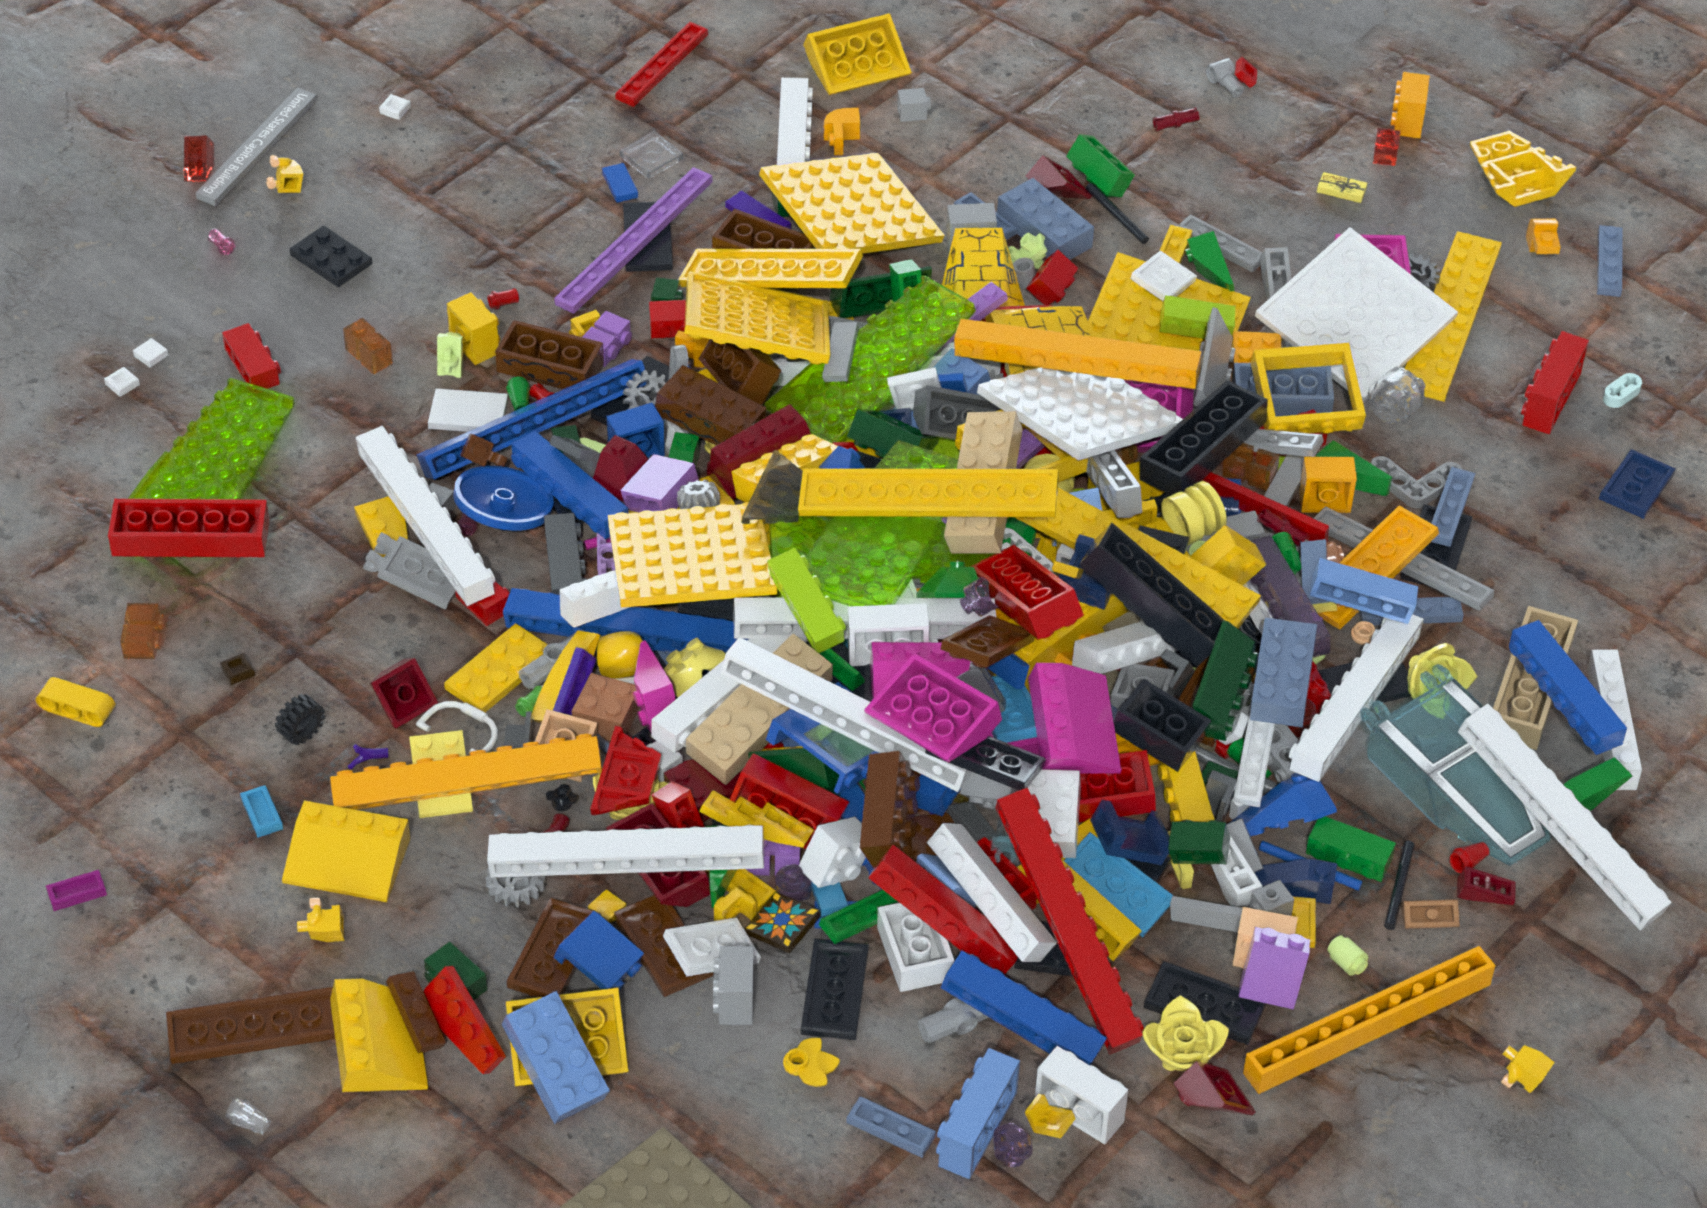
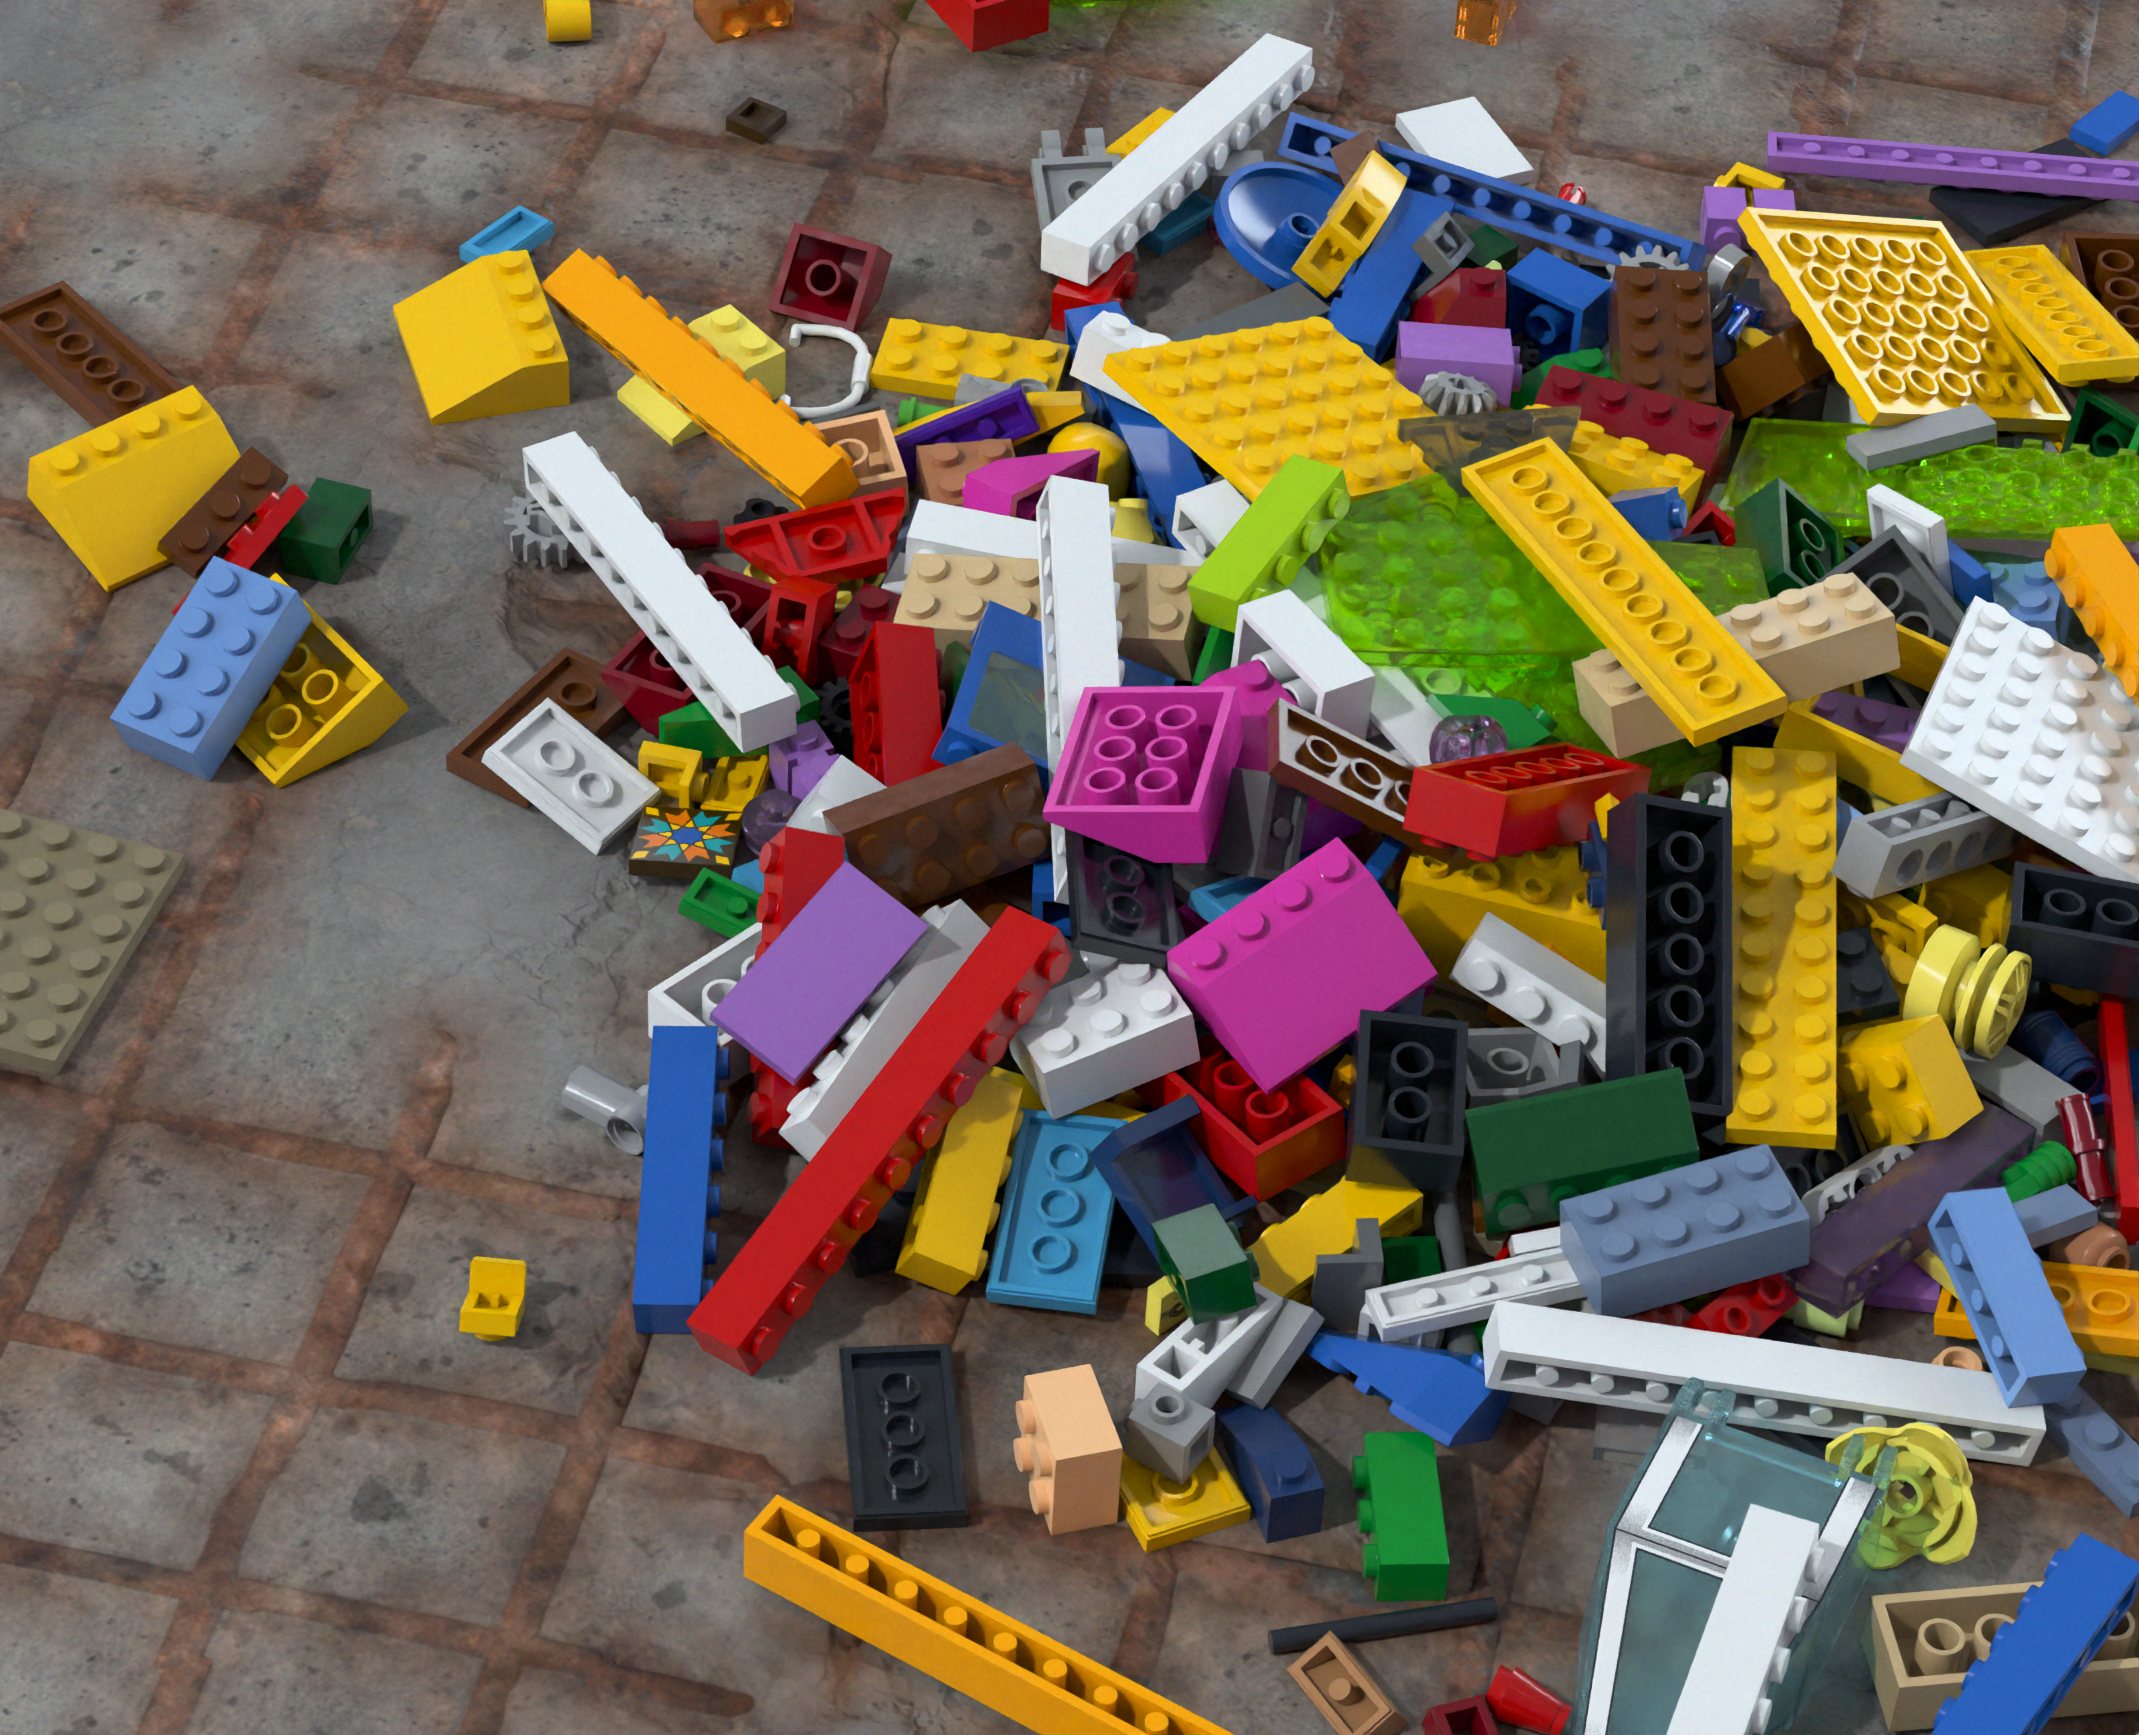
camera: 60 degrees right, 5 degrees down
magenta tile [45,869,107,911] -> none
black tyre [275,694,325,745] -> none
yellow piece [297,898,344,942] -> none
dark purple bar [348,744,388,770] -> none
yellowish green hips [437,332,463,378] -> none
yellow brick [446,292,500,365] -> none
red pin [487,288,519,310] -> none
reddish brown brick [495,320,604,389] -> none
green cone [506,377,530,411] -> none
reddish brown plate [506,898,601,998] -> none
blue panel [553,910,644,991] -> none
yellow tile [588,890,627,924] -> none
yellow slope [699,790,814,848] -> none
light grey brick [713,946,754,1025] -> none
yellow plate [783,1038,840,1087] -> none
black tile [801,939,869,1040] -> none
sand blue tile [846,1096,936,1158] -> none
medium blue brick [936,1048,1020,1179] -> none
clear purple piece [993,1123,1033,1167] -> none
white brick [1035,1046,1128,1145] -> none
light yellow brick [1142,995,1229,1071] -> none
light grey tile [1170,896,1243,932] -> none
dark red slope [1174,1061,1256,1116] -> none
medium lavender brick [1239,927,1310,1010] -> none
blue bar [1259,841,1363,891] -> none
yellowish green brick [1327,936,1368,975] -> none
none -> medium lavender tile [709,861,929,1085]
none -> yellow slope [1291,150,1407,298]

